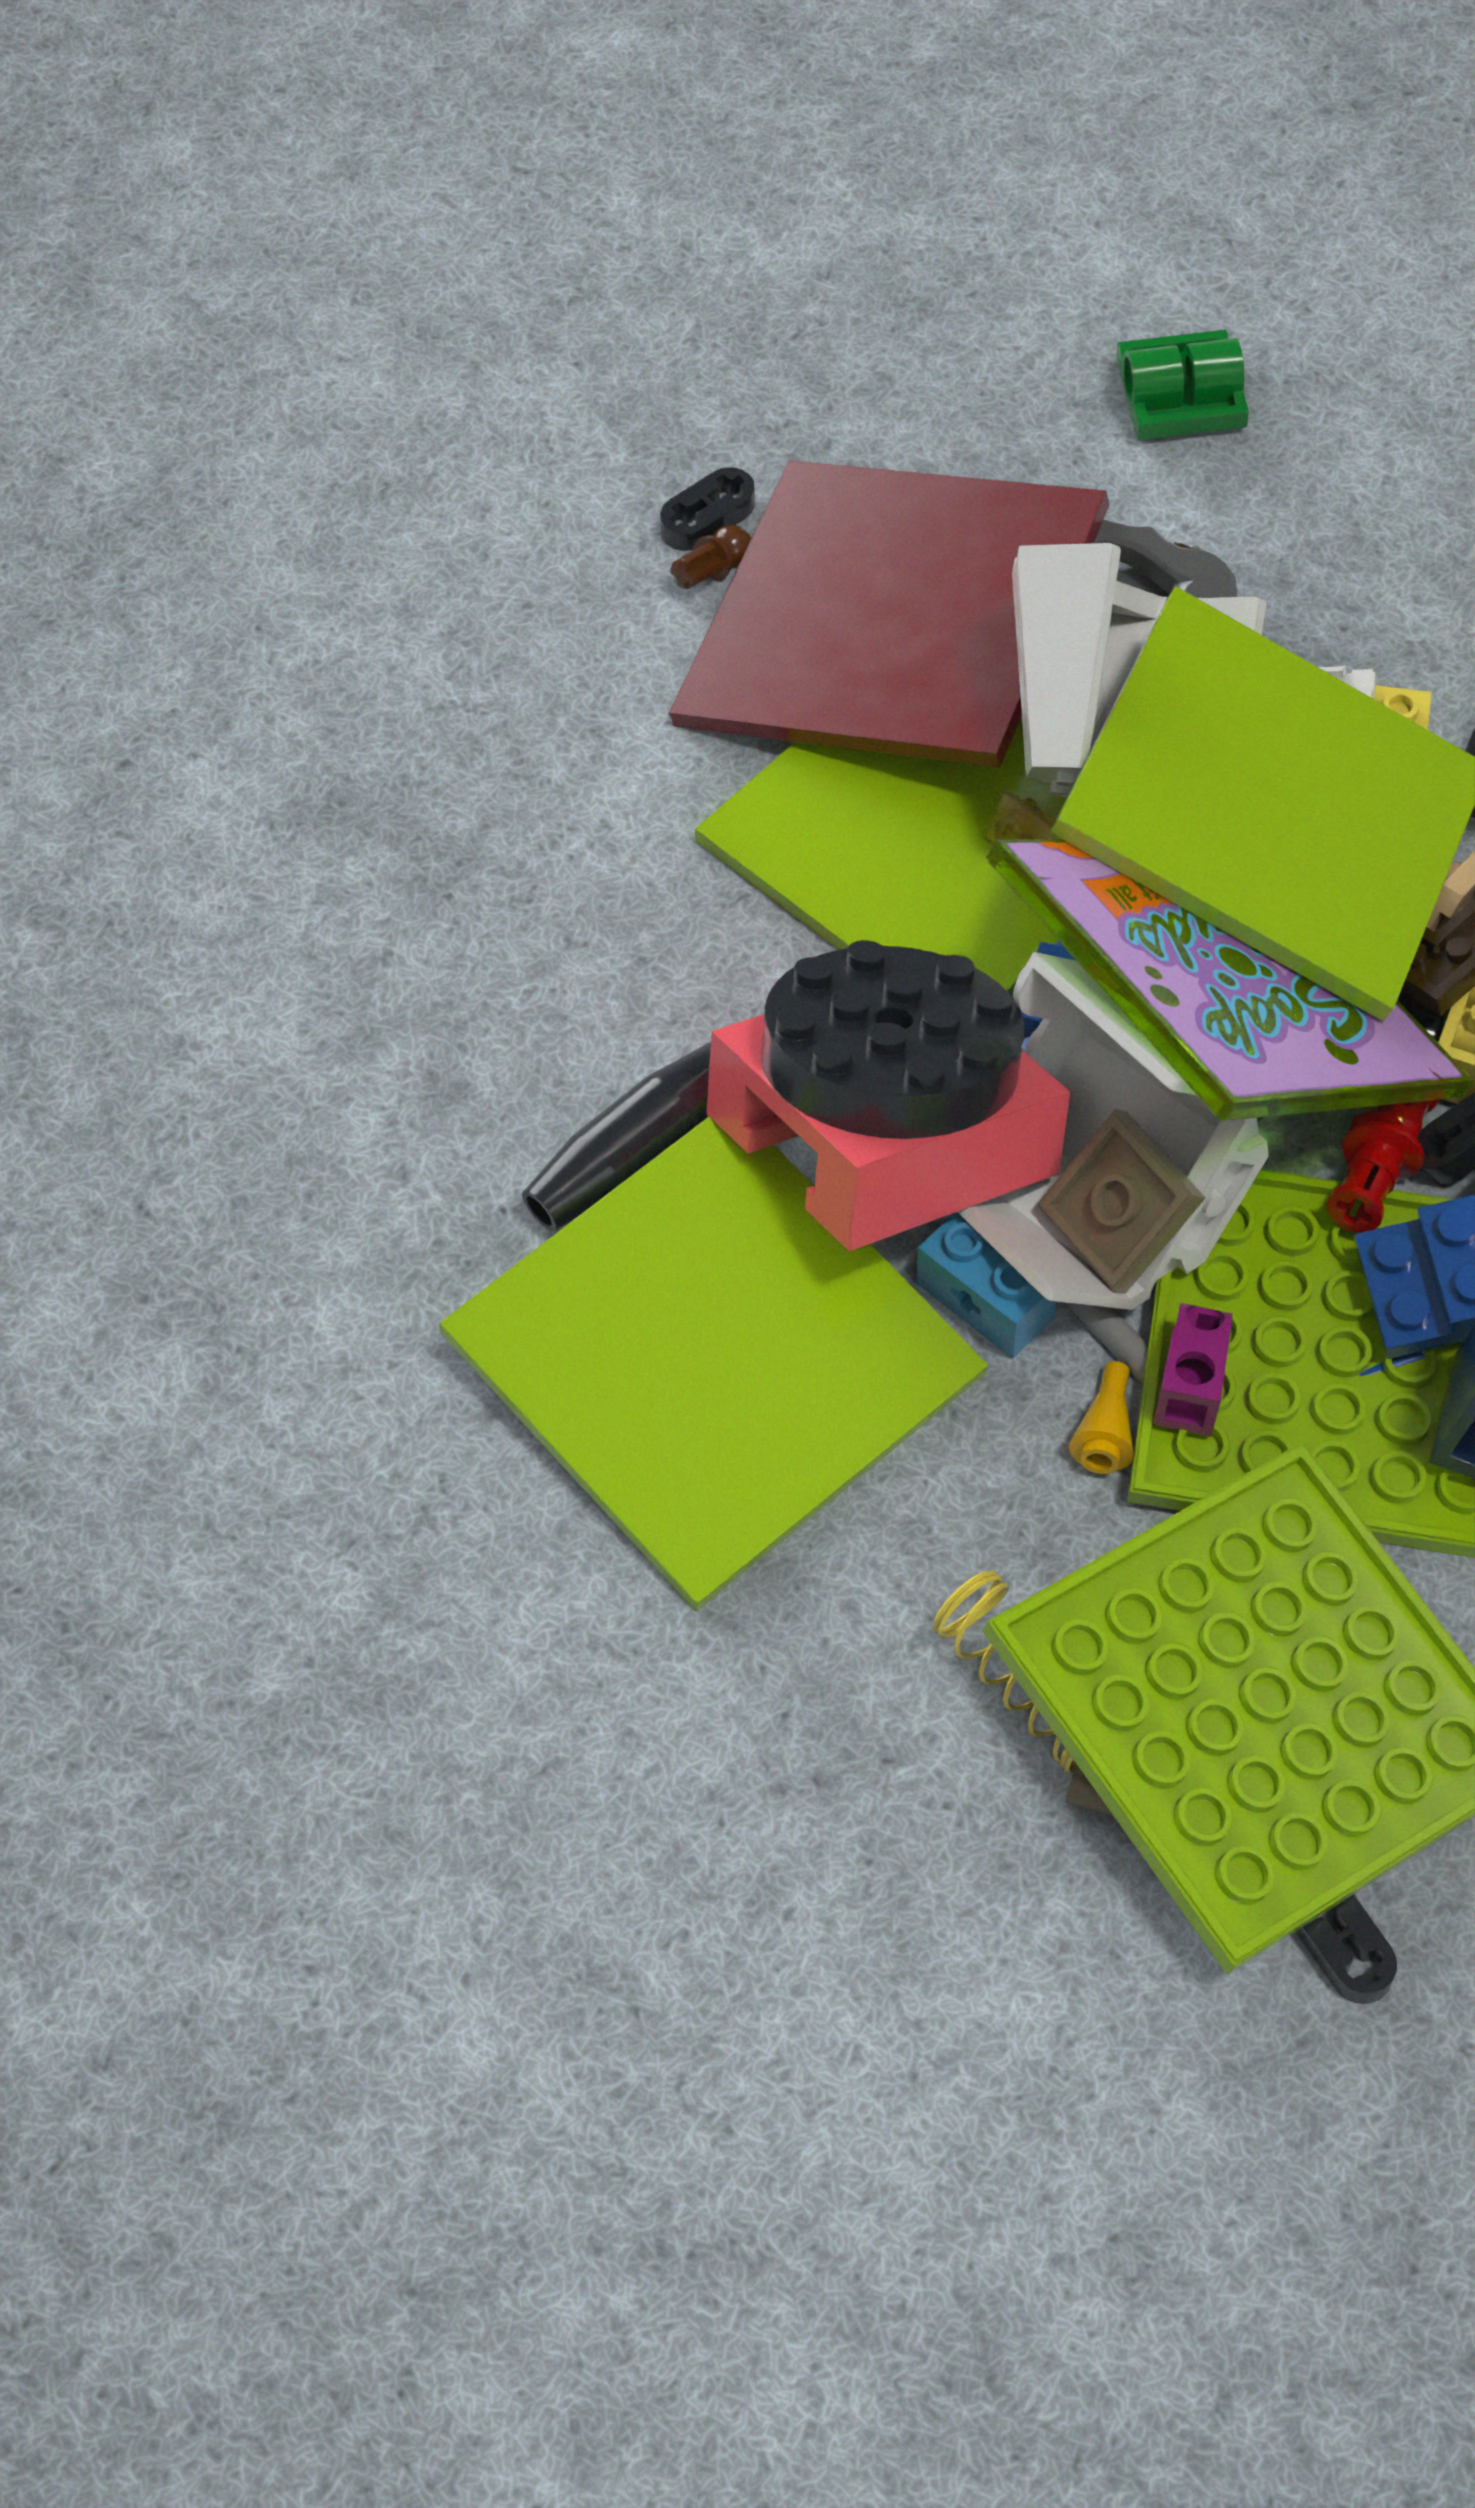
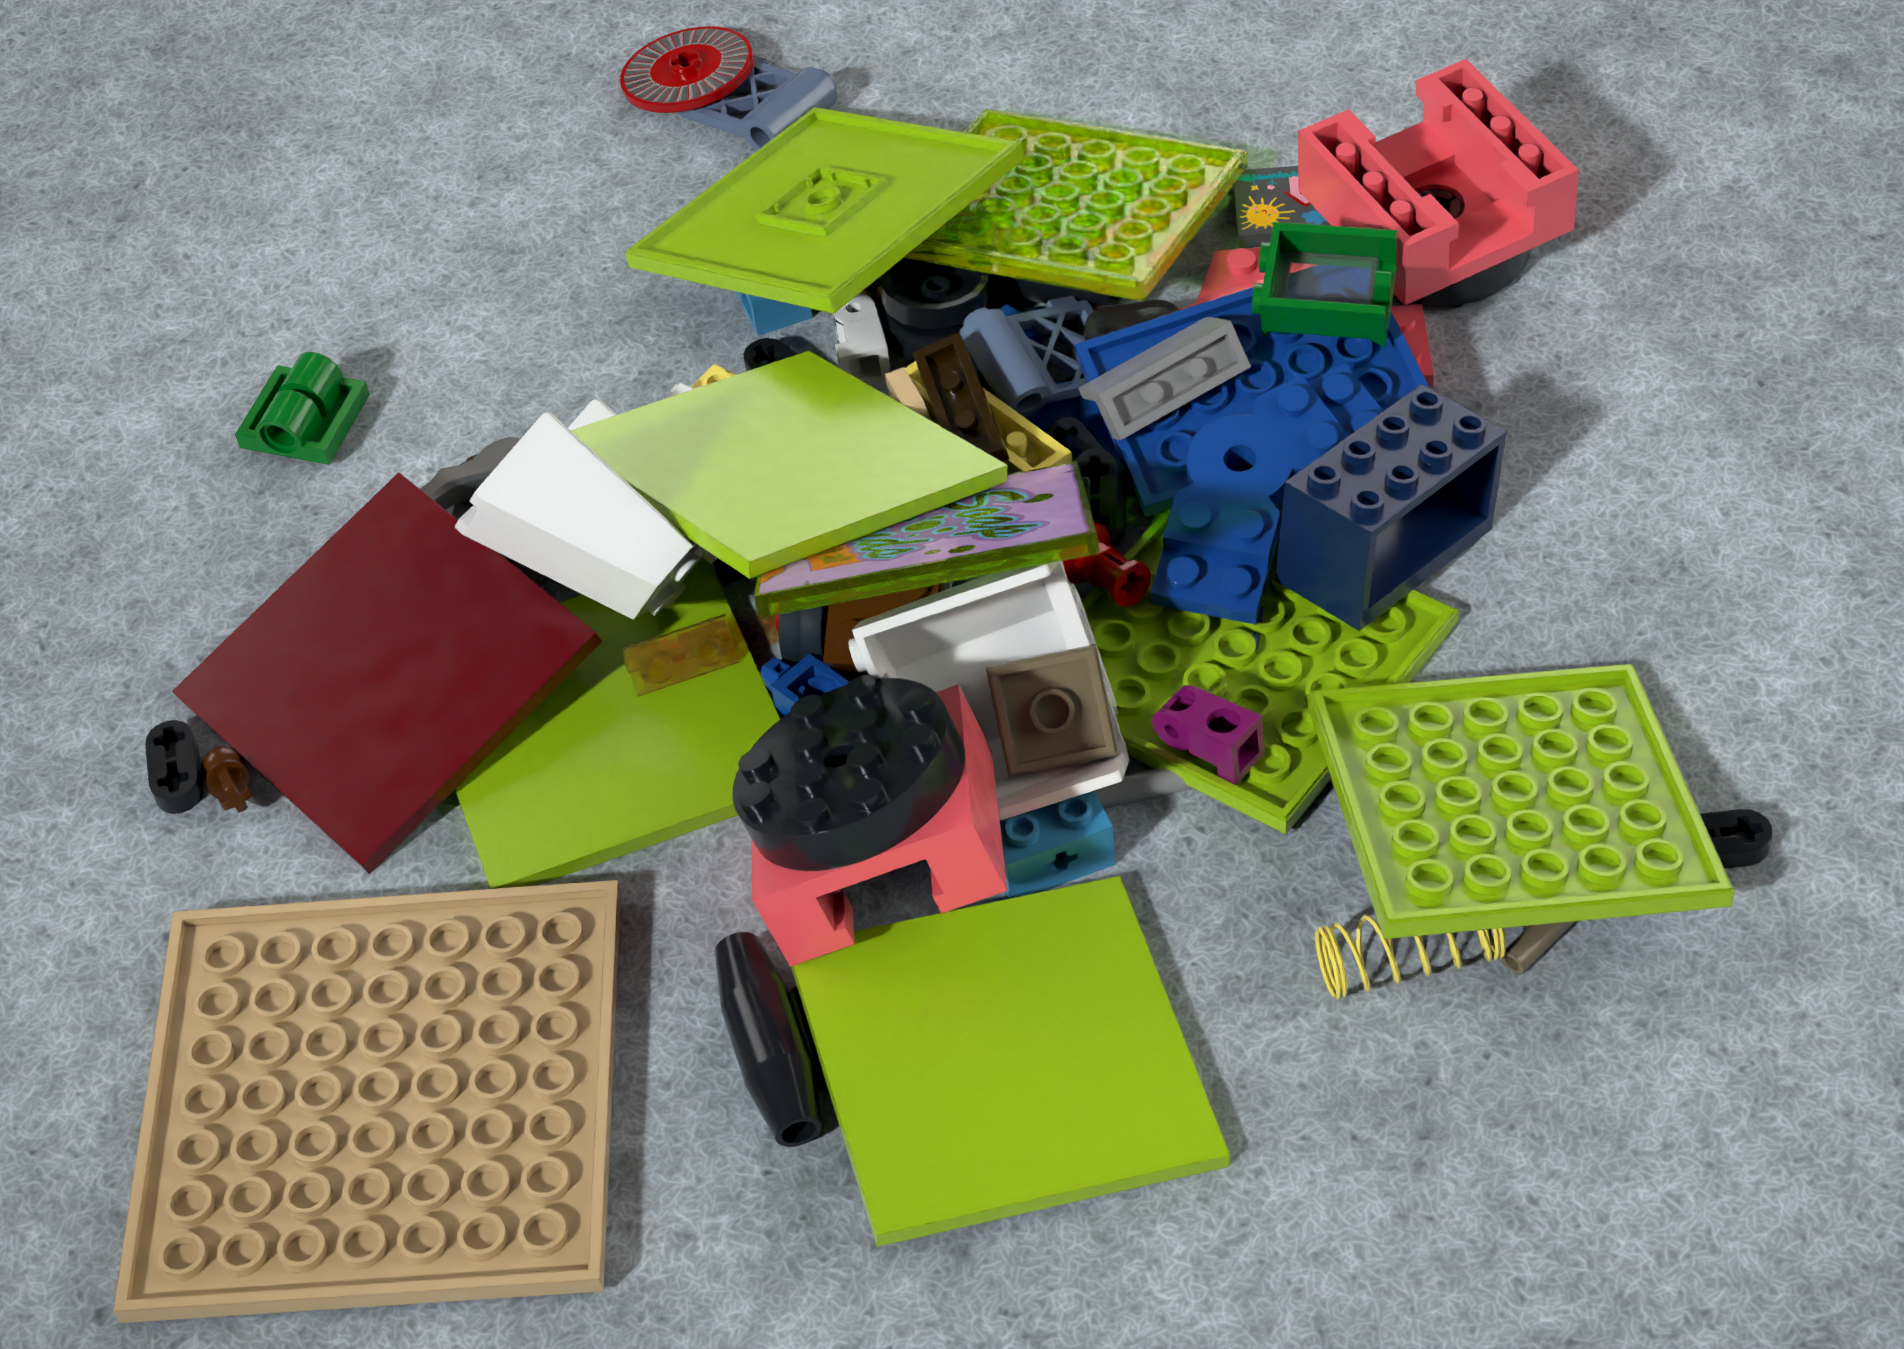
camera: 60 degrees left, 10 degrees down
yellow cone [1069,1361,1134,1474] -> none
none -> tan plate [113,880,621,1323]

